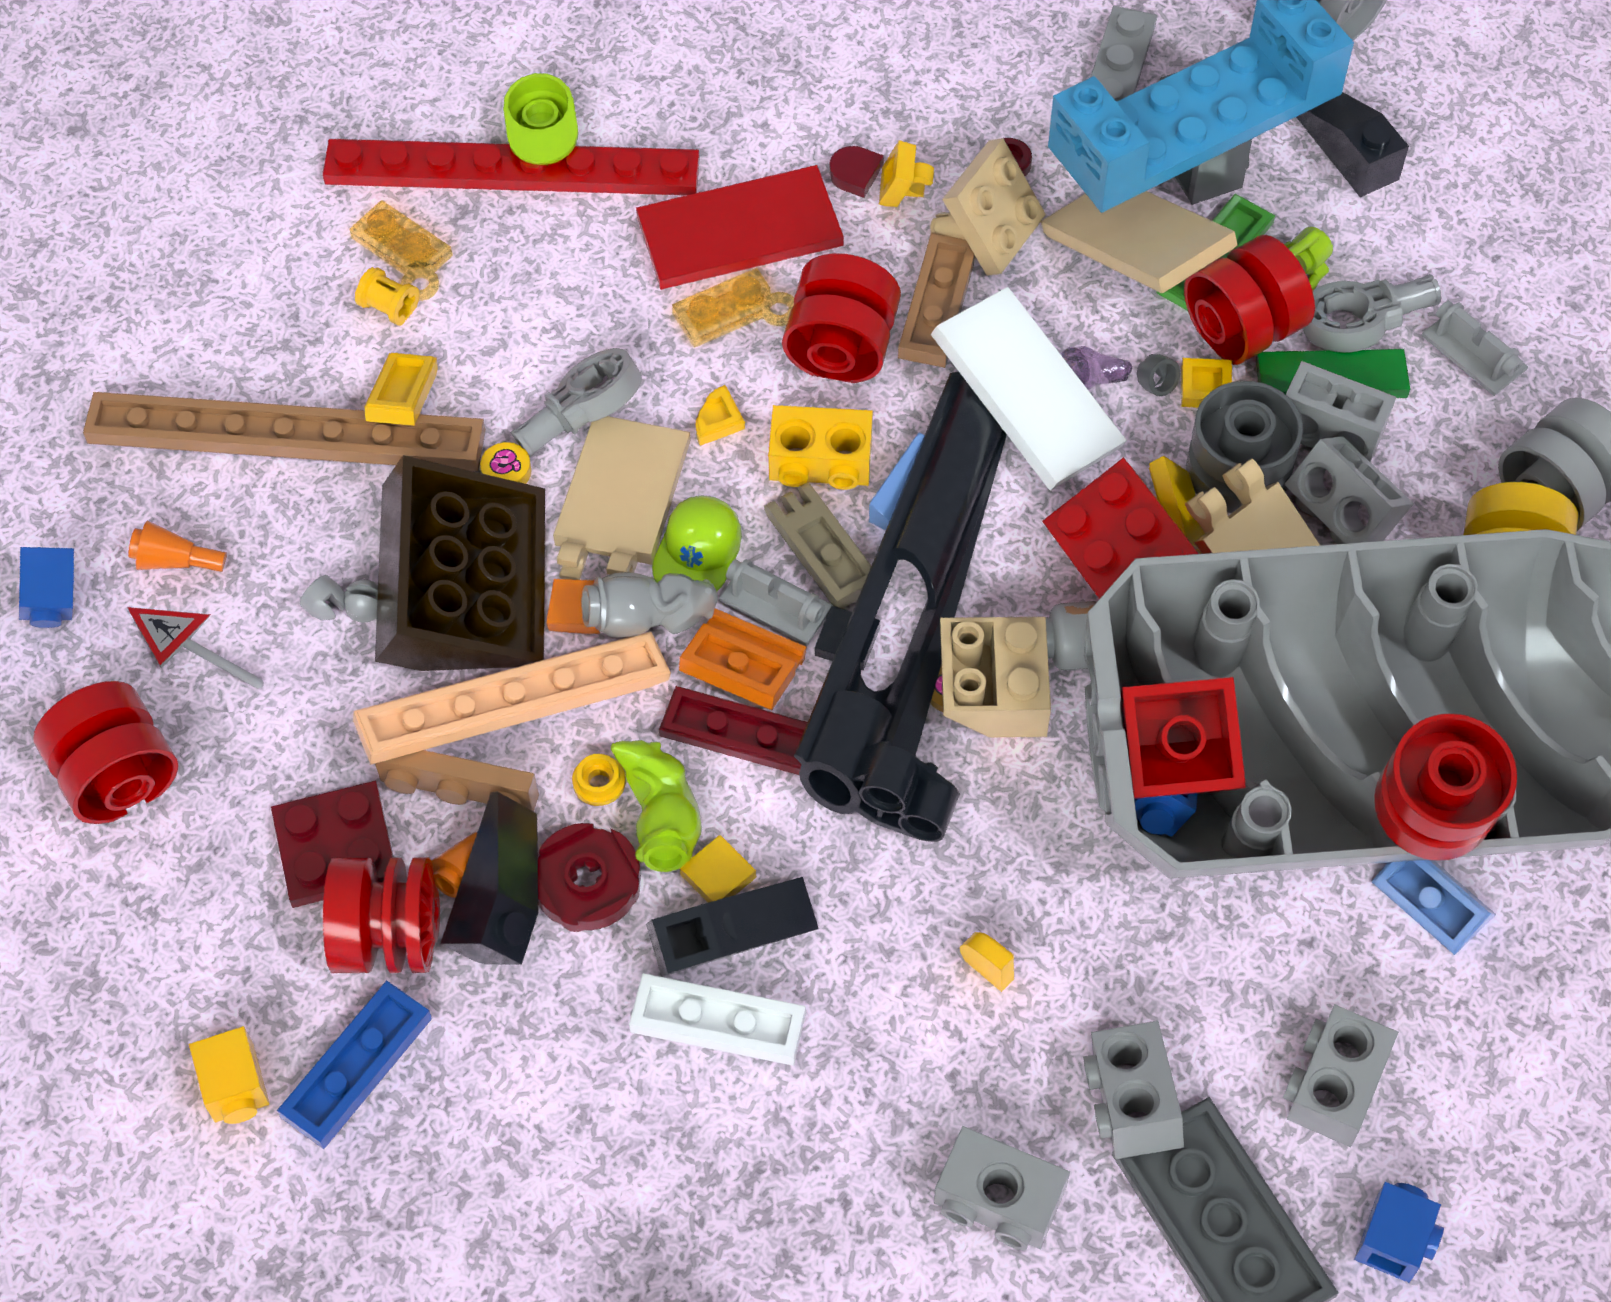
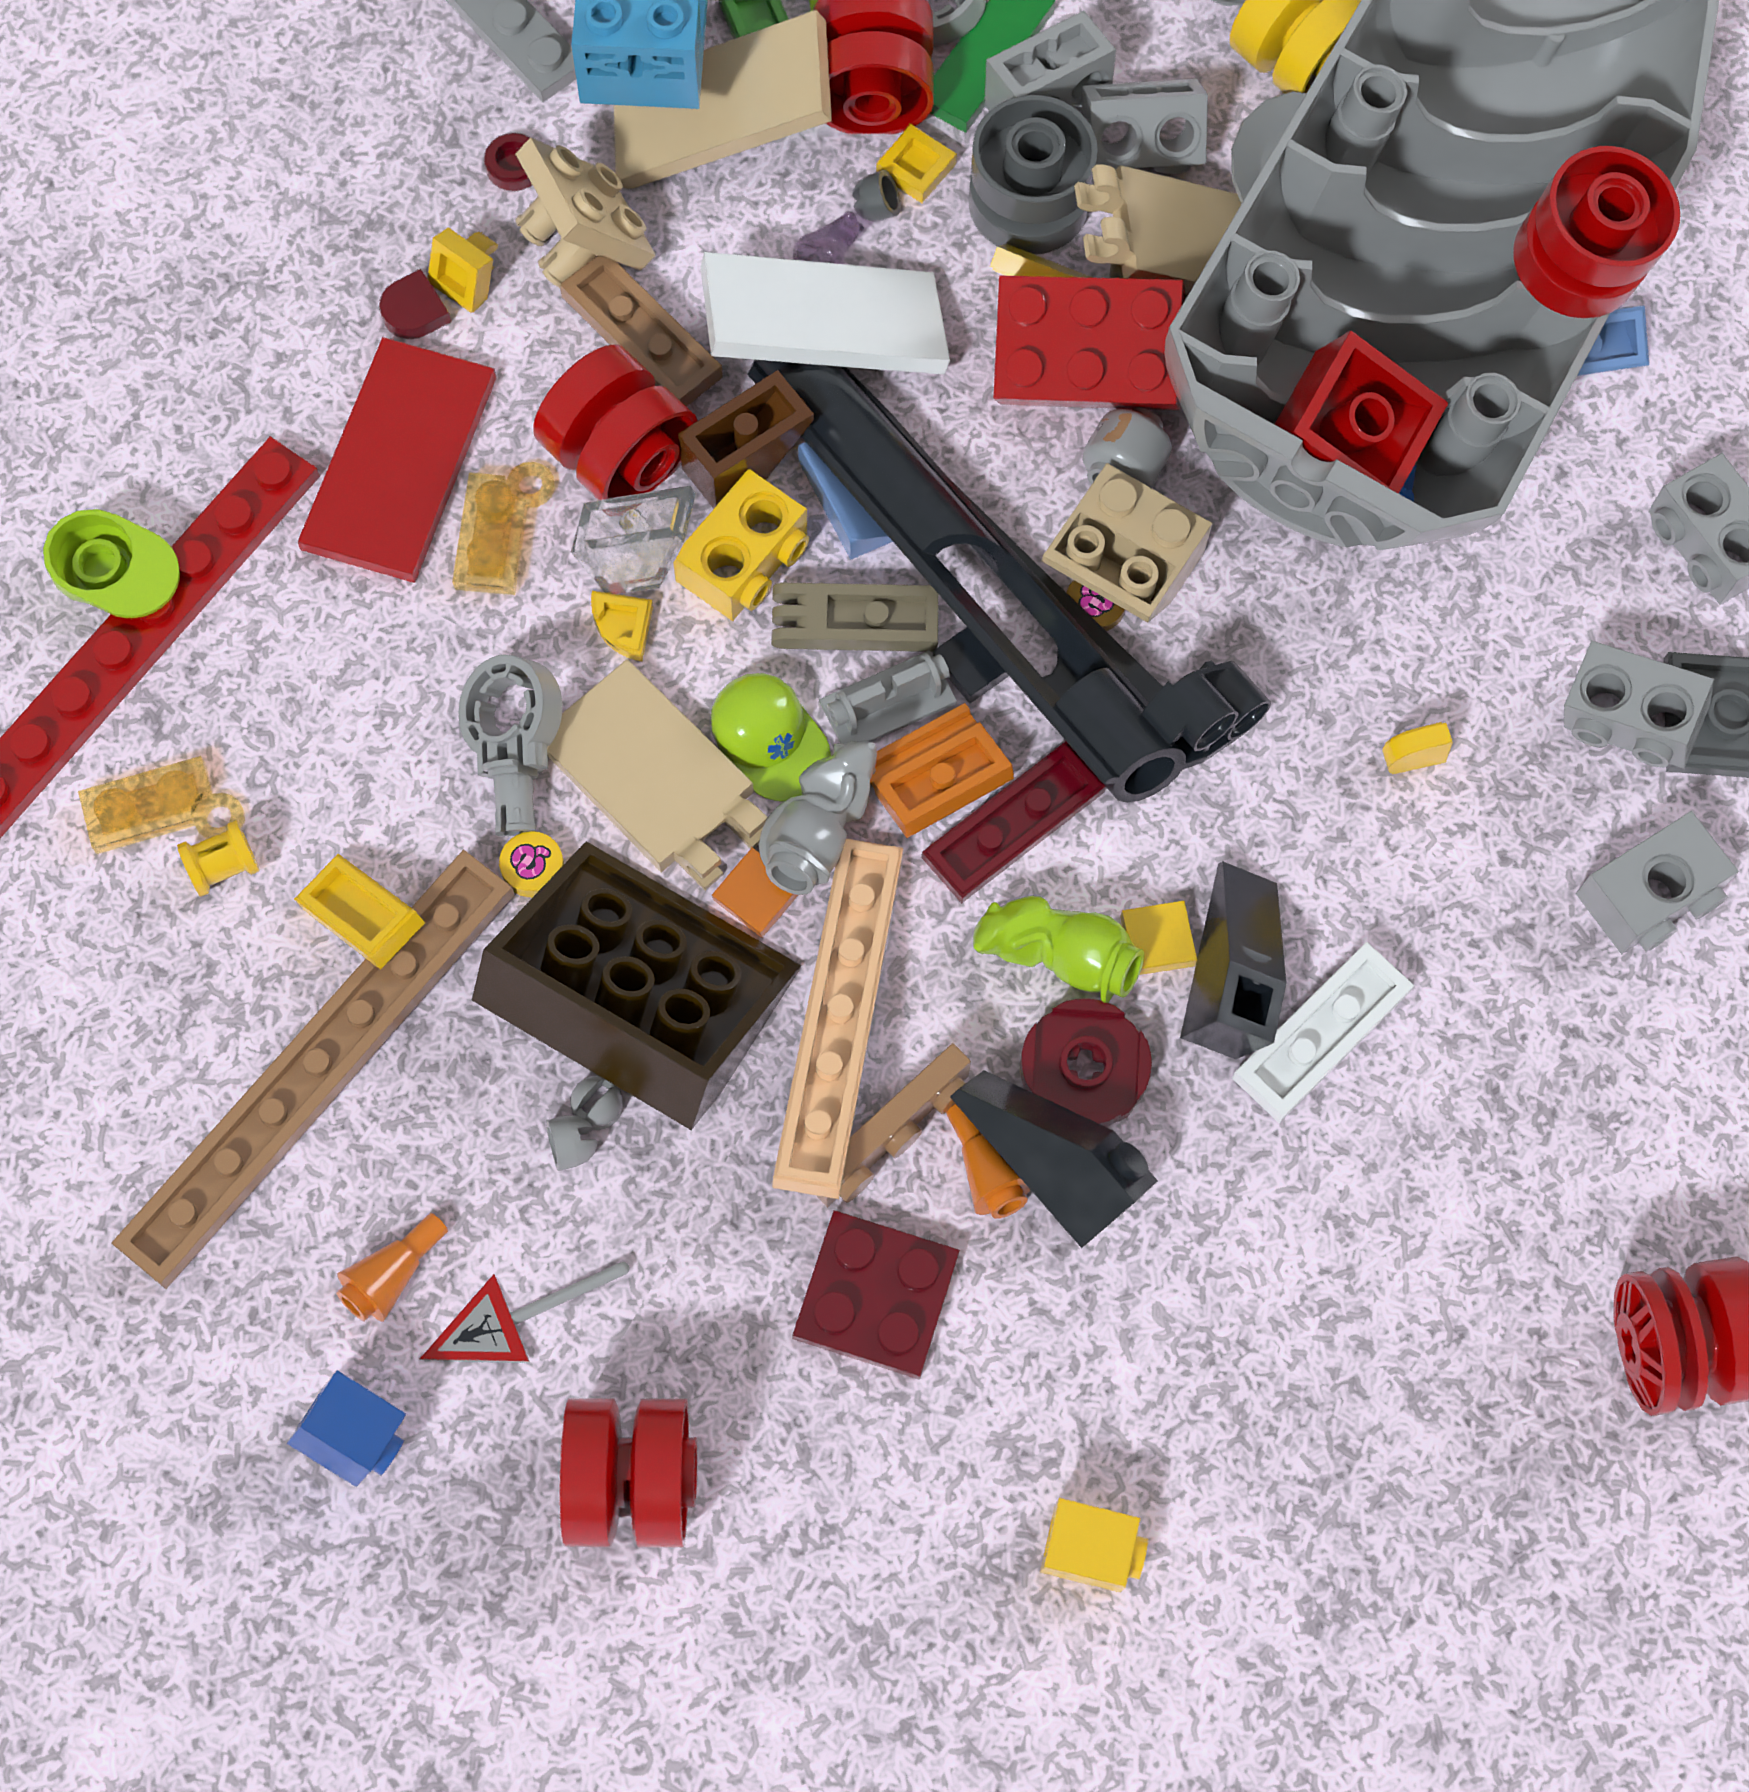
camera: 60 degrees left, 10 degrees up
blue plate [277,980,432,1149] -> none
red wheel [323,857,440,973] -> none
yellow plate [572,754,626,806] -> none
none -> clear slope [571,486,696,594]
none -> reddish brown slope [678,370,814,509]

